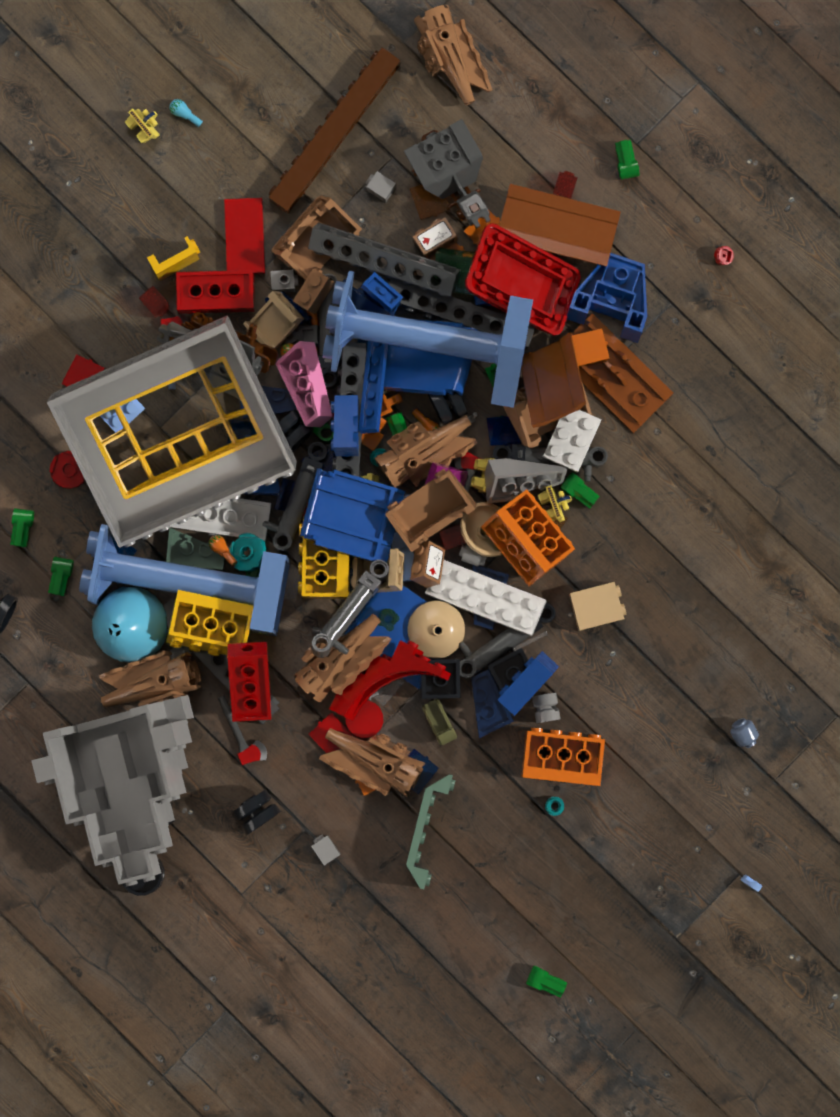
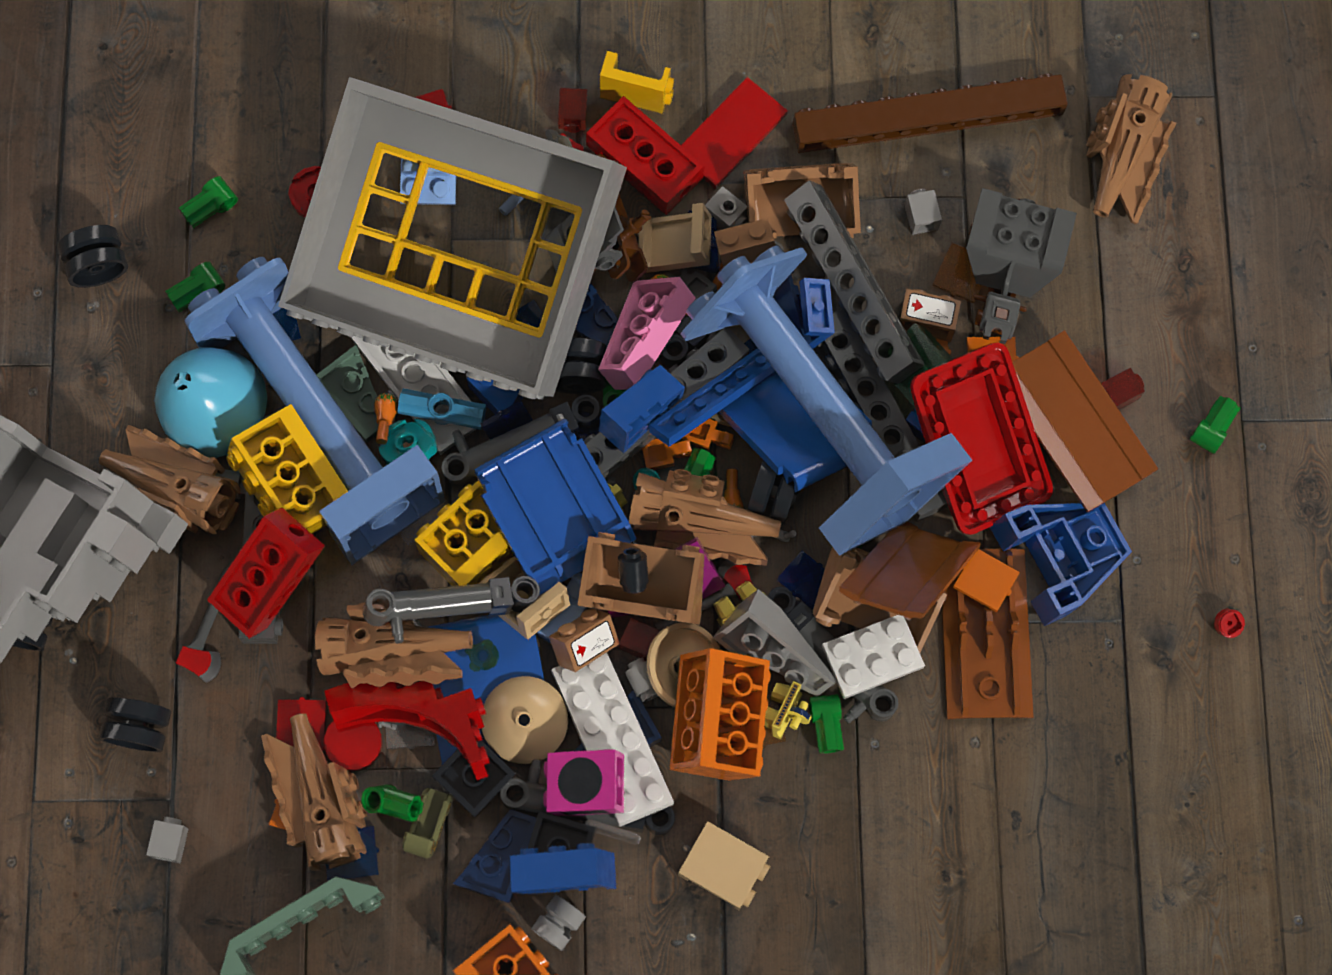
camera: 40 degrees right, 10 degrees down
none -> green piece [361,784,423,822]
none -> dark azure piece [397,388,486,430]
none -> dark pink brick [543,749,624,816]
none -> black brick [618,548,649,593]

